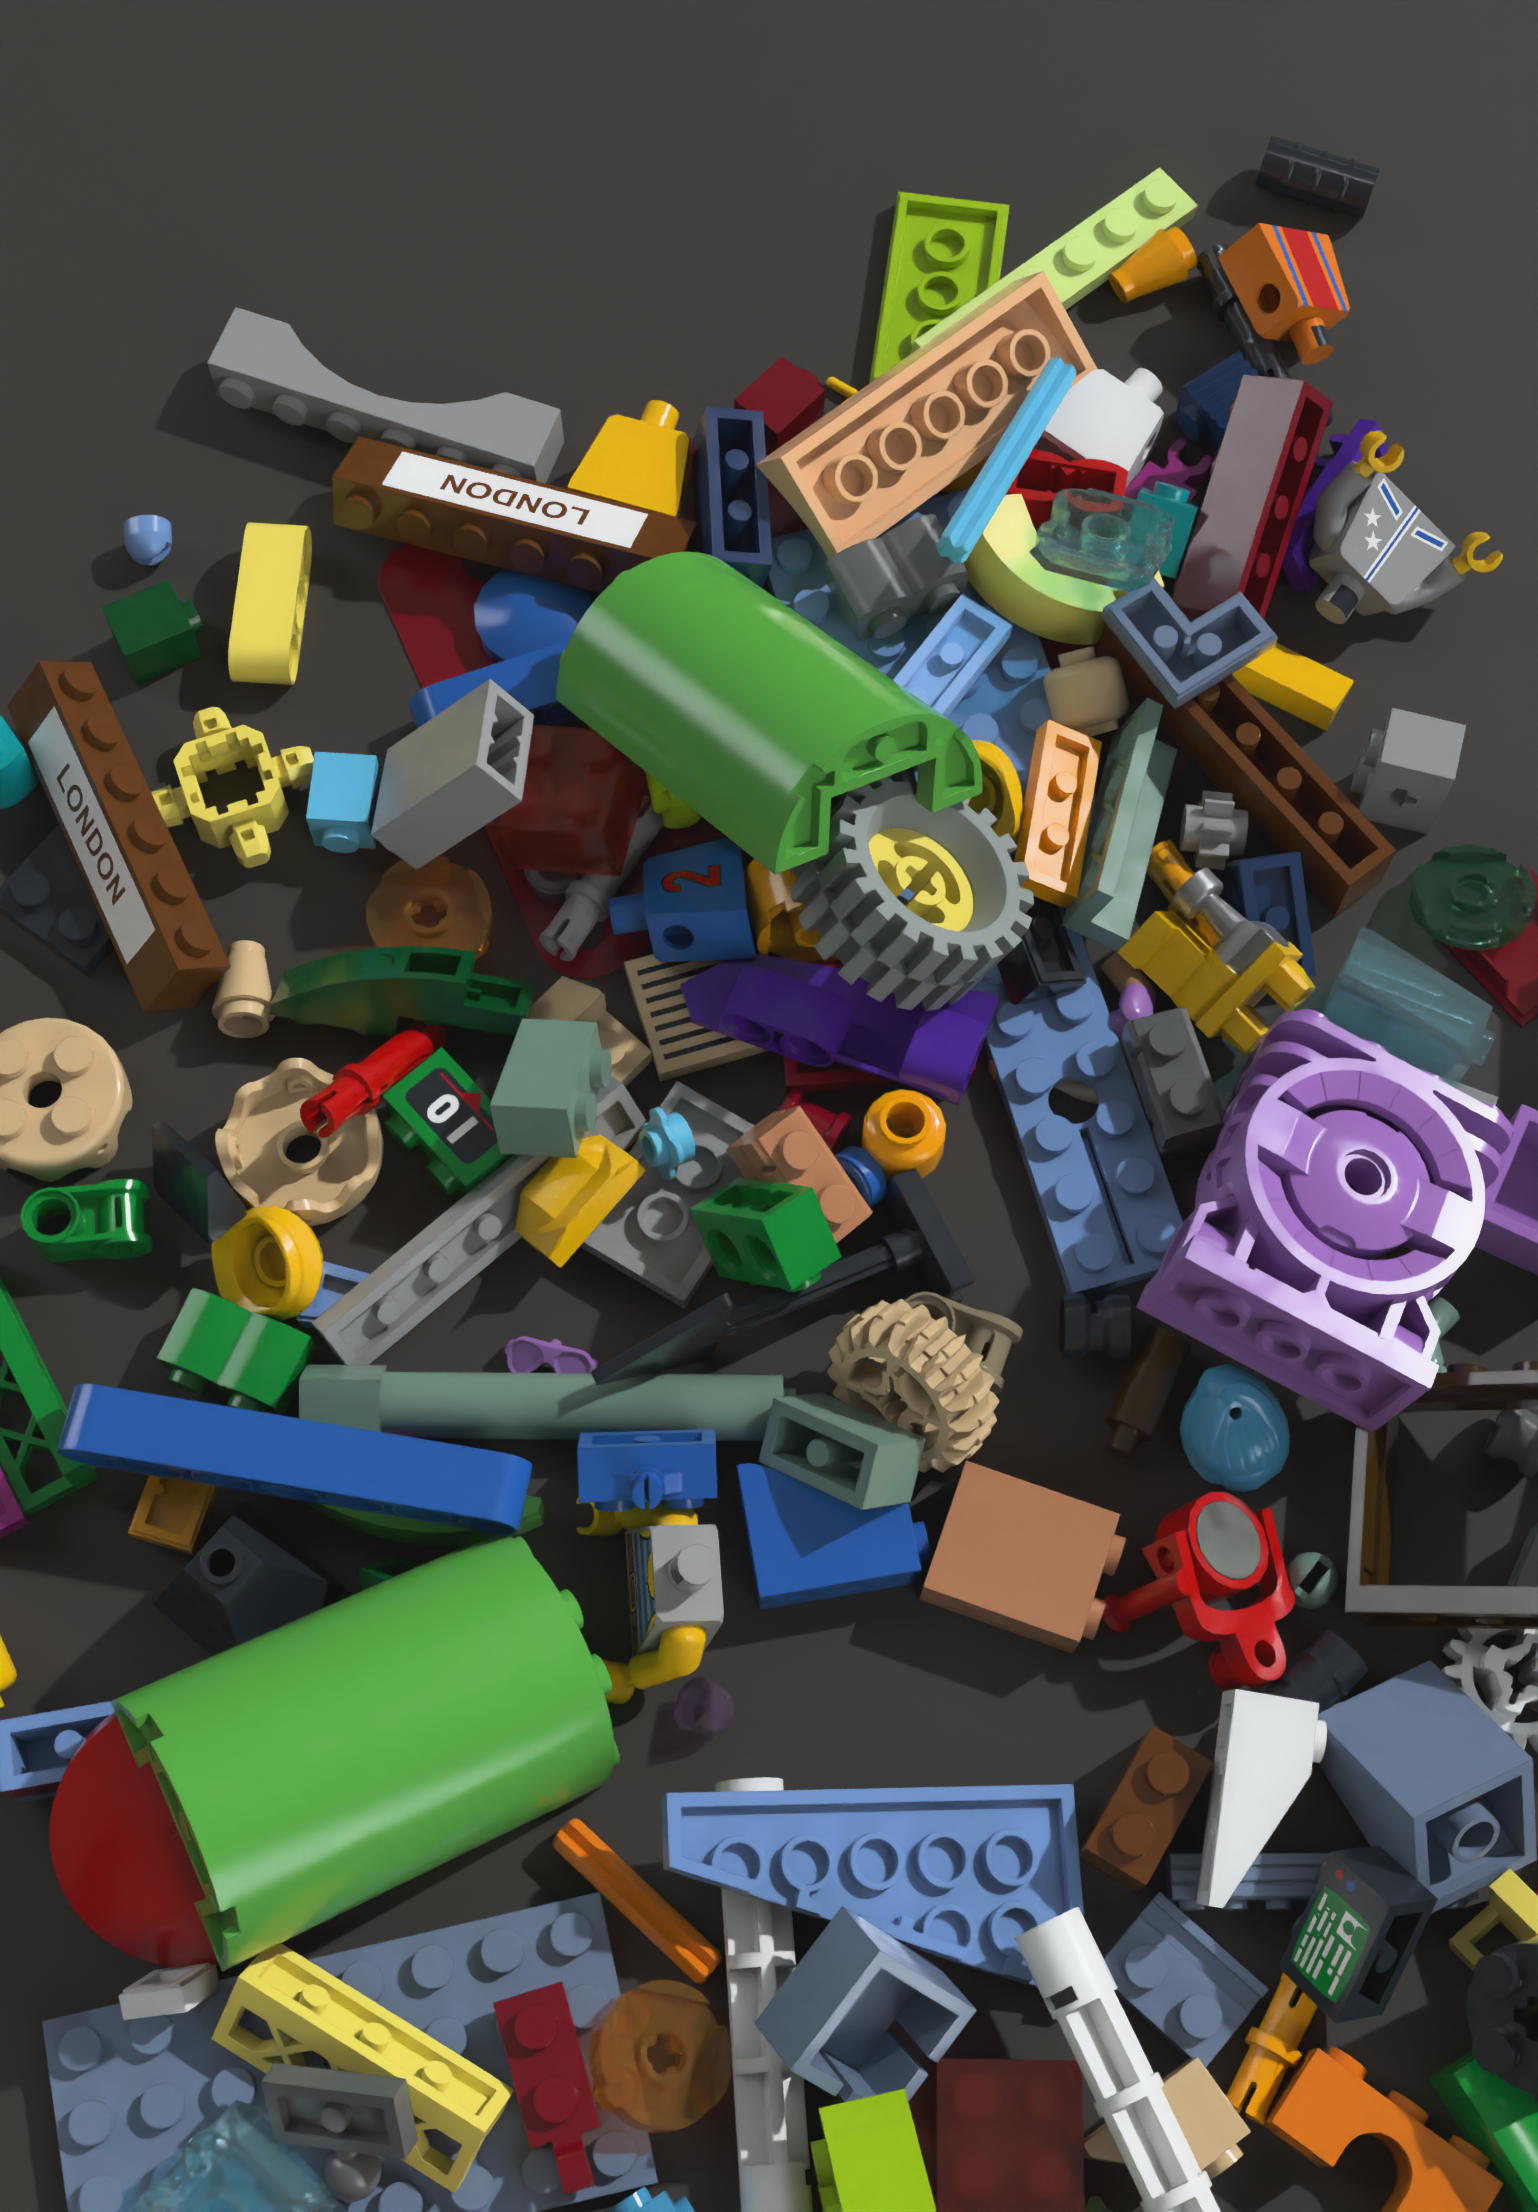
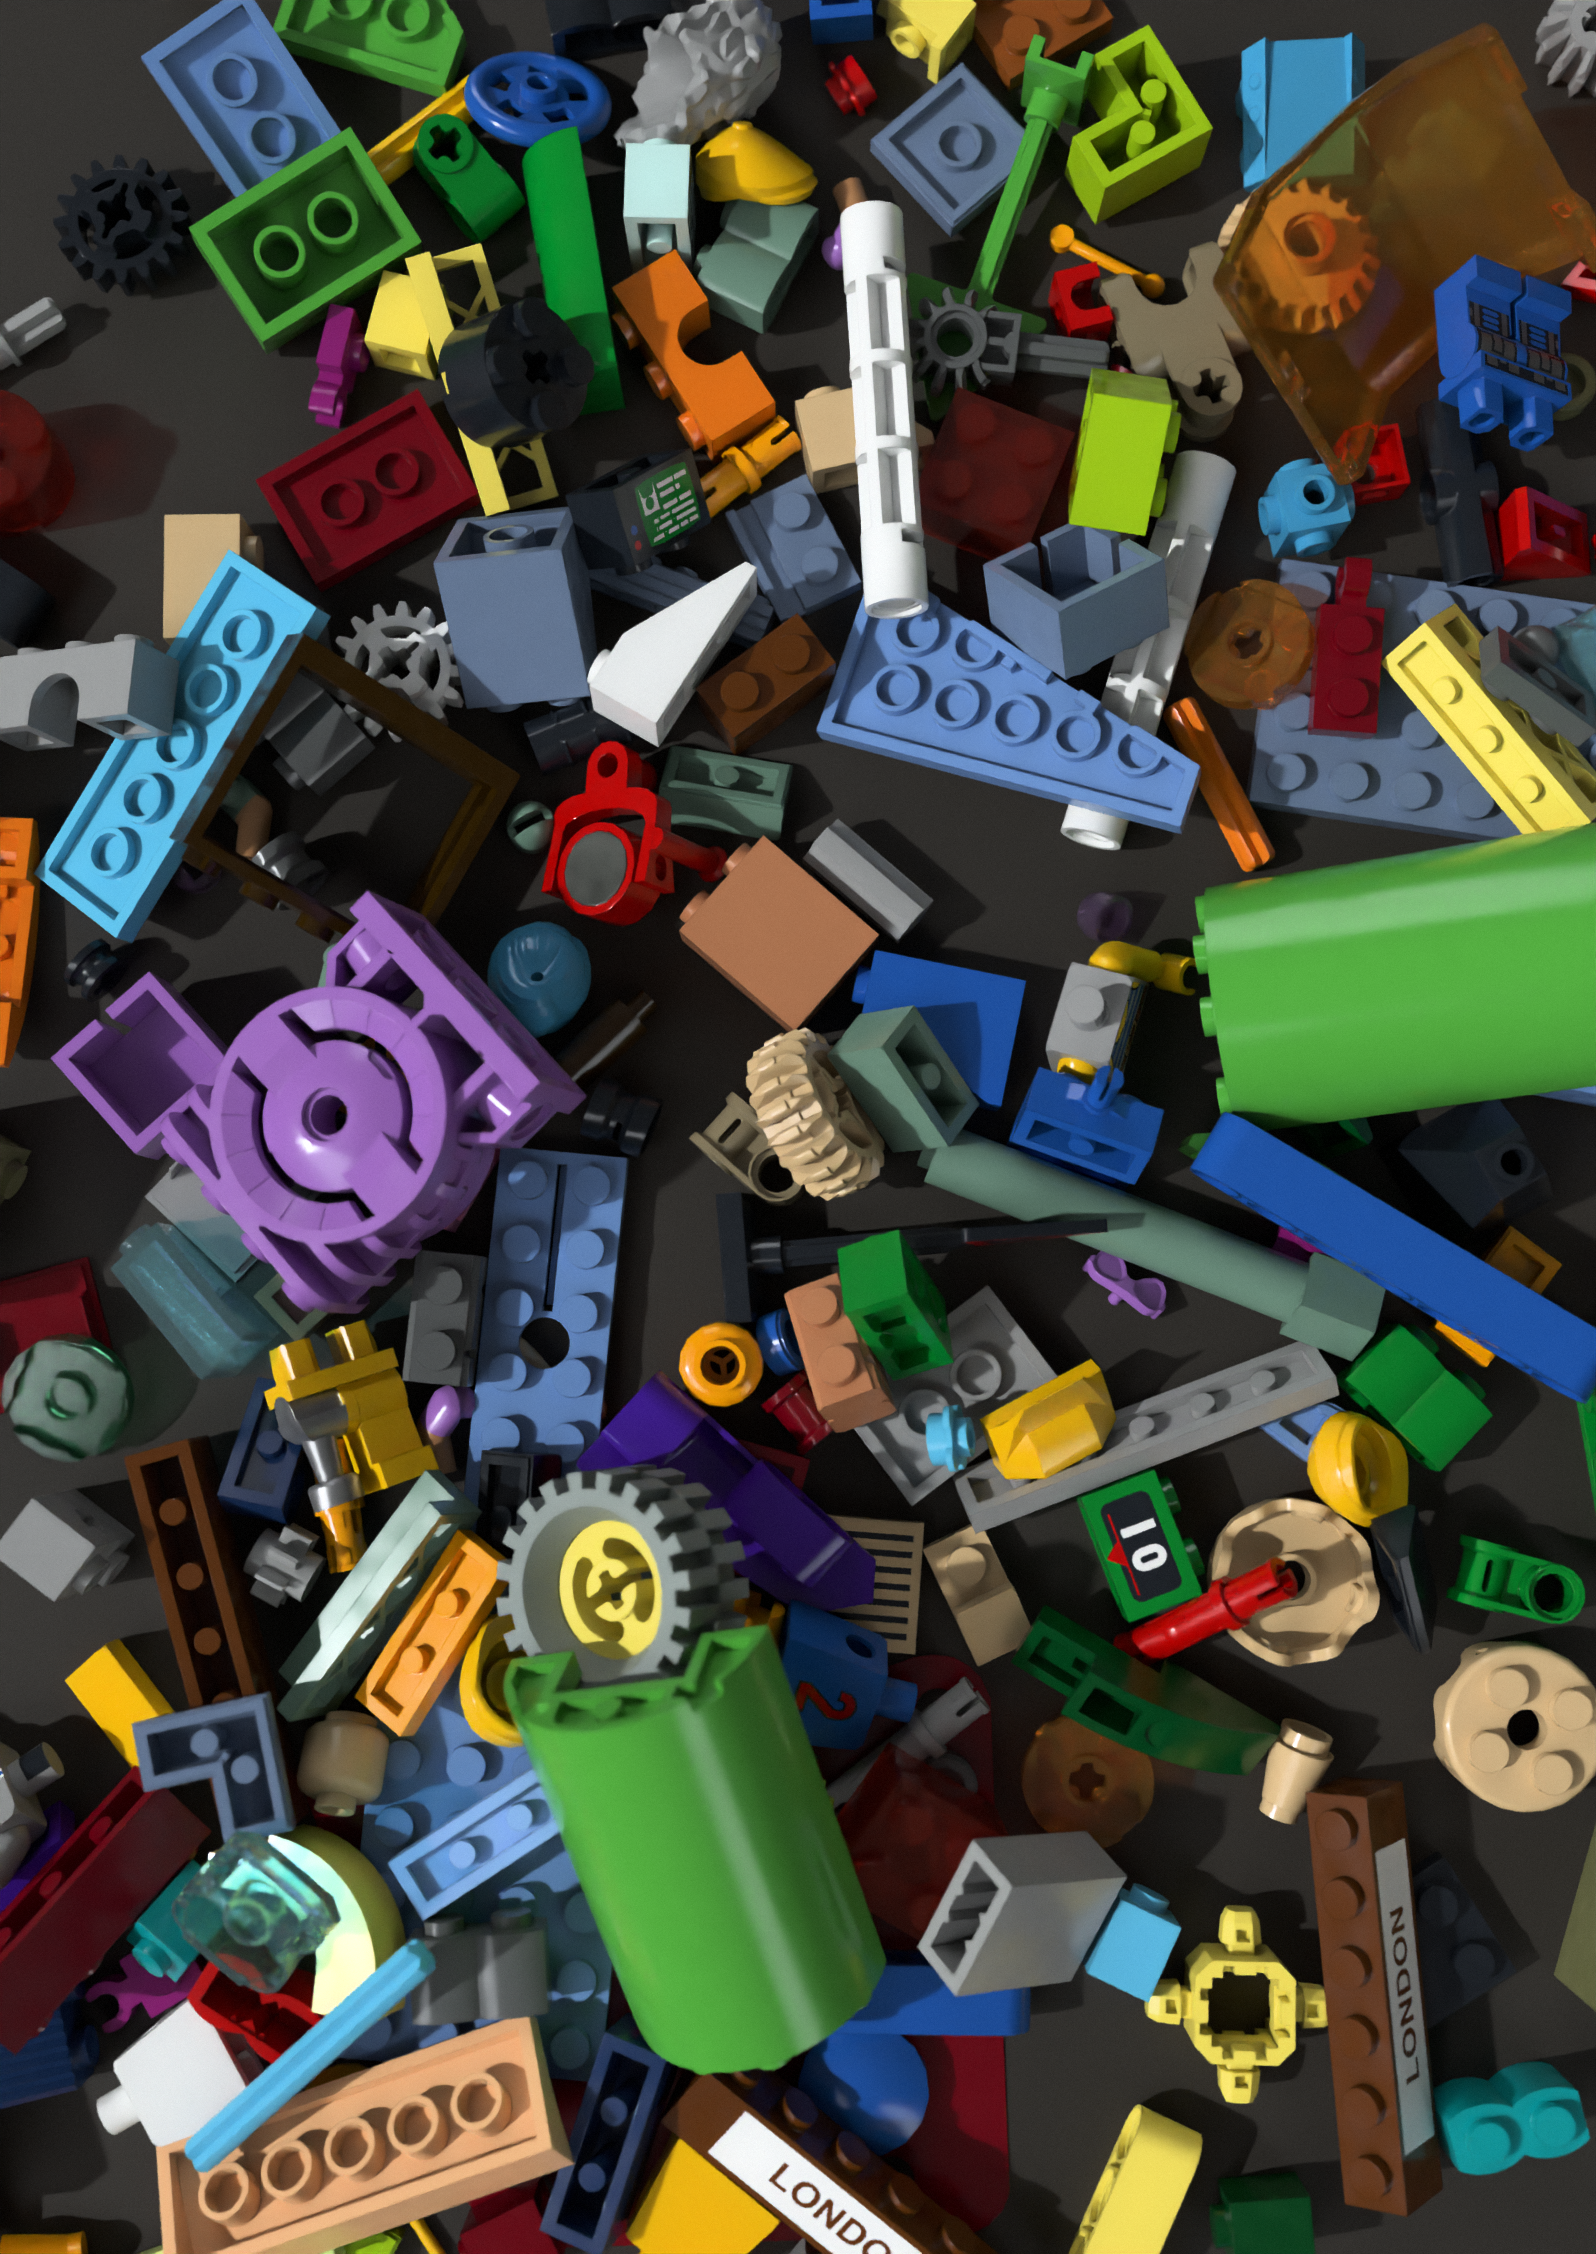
camera: 155 degrees left, 15 degrees up
sand green brick [490,1018,612,1158] -> none
none -> sand green slope [659,745,793,840]
none -> light grey axle [803,819,934,944]

